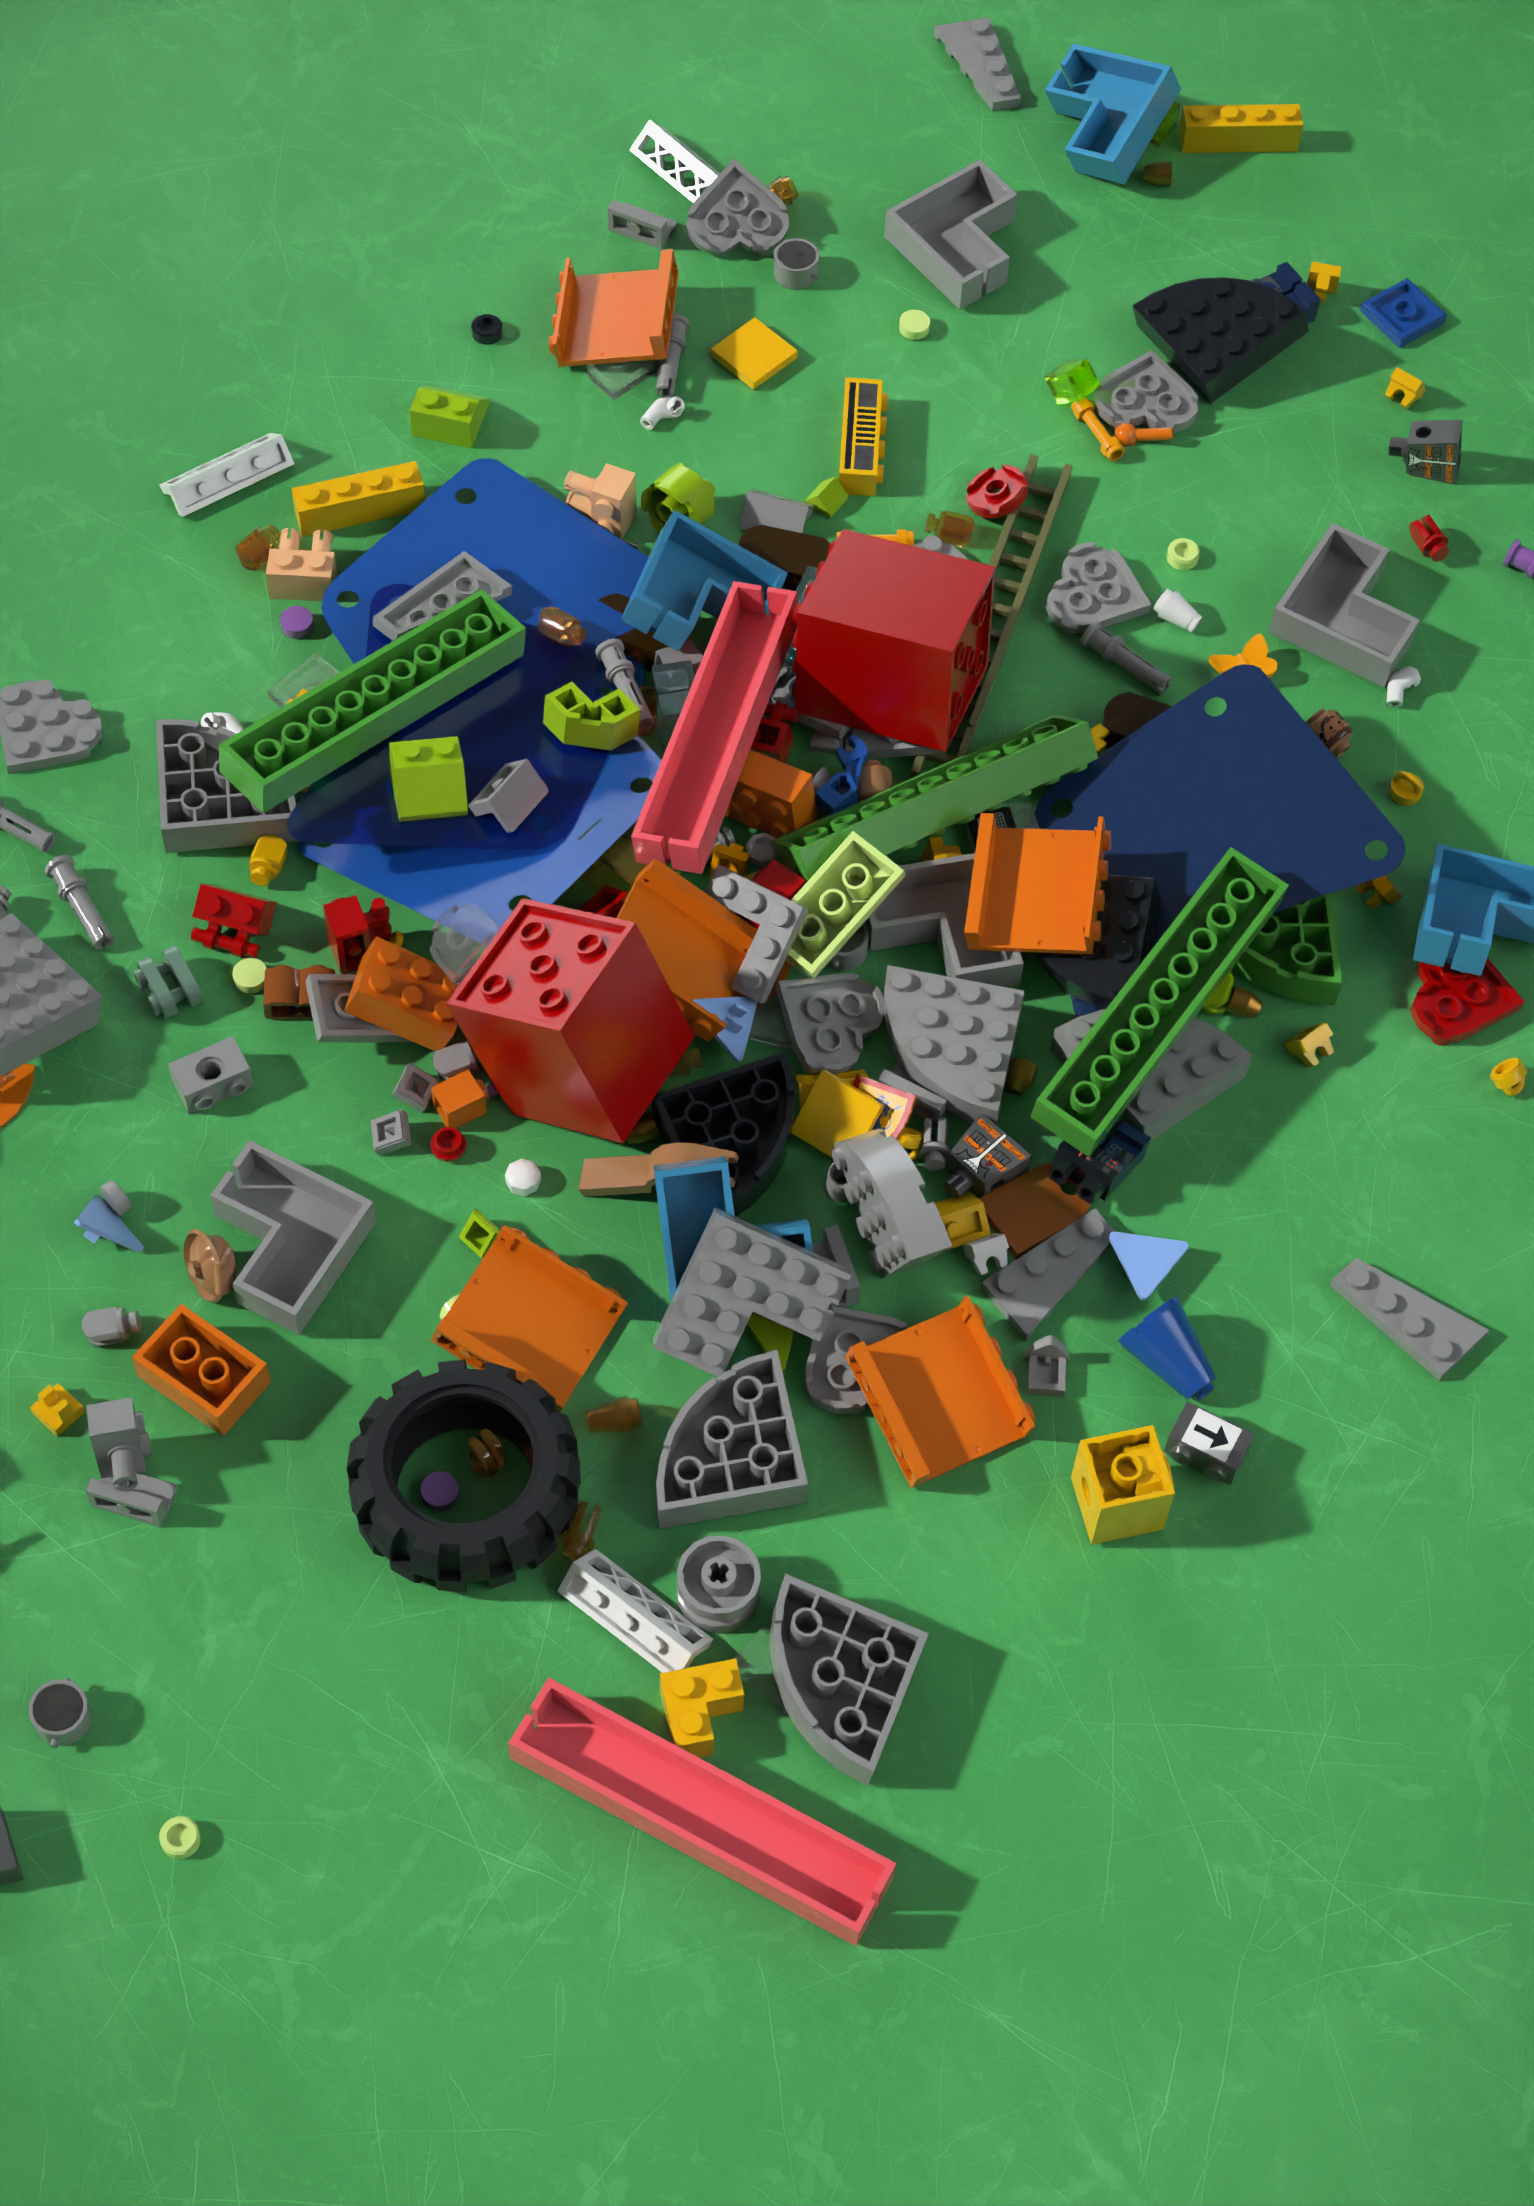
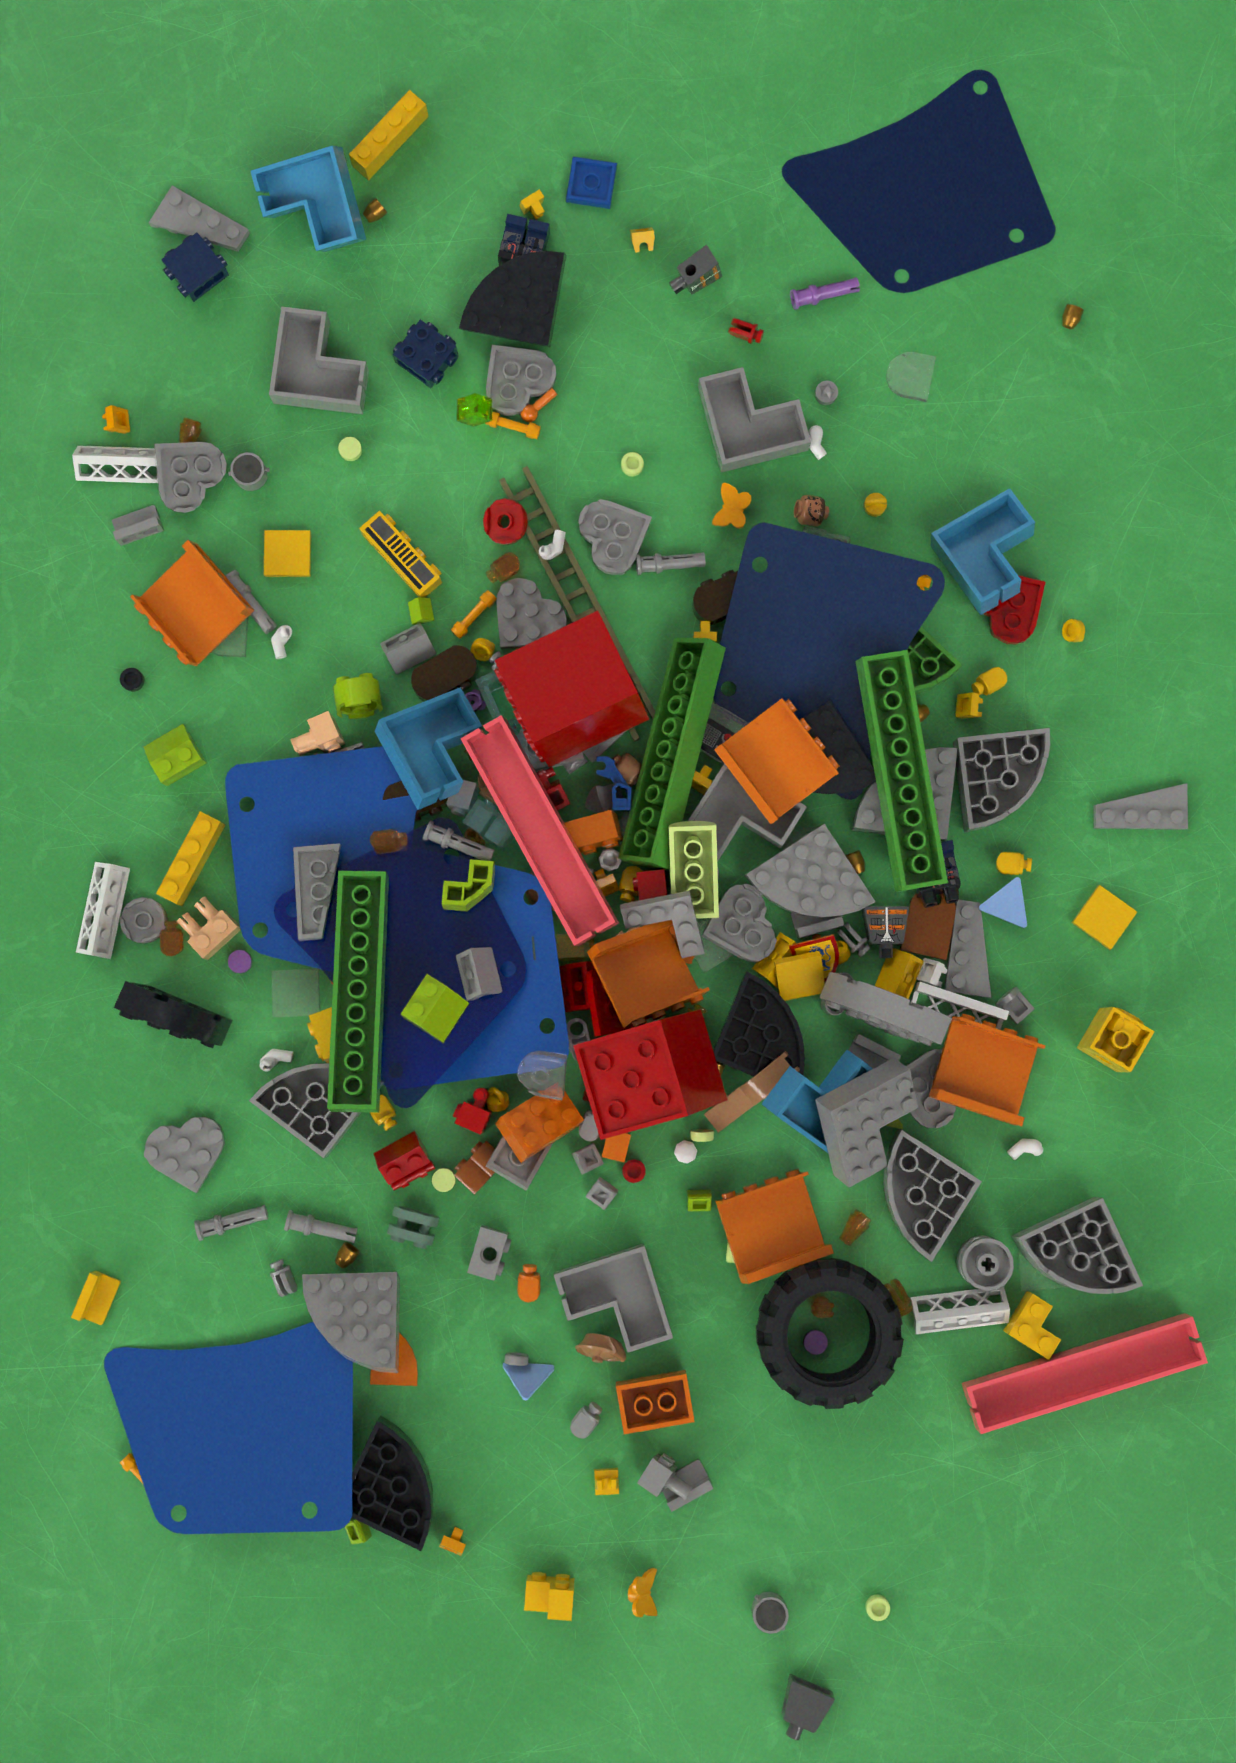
camera: 45 degrees left, 25 degrees up
light blue piece [693,996,757,1062] -> none
blue cone [1118,1297,1216,1401] -> none
white cone [1153,588,1203,633] -> none
brick [1164,1401,1255,1485] -> none
none -> light orange tile [102,405,130,434]
none -> black brick [114,981,233,1048]
none -> light grey tile [120,897,168,944]
none -> dark blue brick [161,232,229,302]
none -> pearl gold hose [335,1242,360,1268]
none -> dark blue brick [393,319,458,389]
none -> orange arm [517,1264,541,1302]
none -> white arm [539,530,566,560]
none -> yellowish green tile [691,1129,714,1142]
none -> light grey tile [815,381,838,405]
none -> white fence [910,982,1009,1030]
none -> light grey brick [953,728,1050,833]
none -> yellow arm [971,667,1007,695]
none -> yellow arm [996,852,1032,875]
none -> white arm [1007,1138,1043,1160]
none -> yellow tile [1072,885,1137,950]

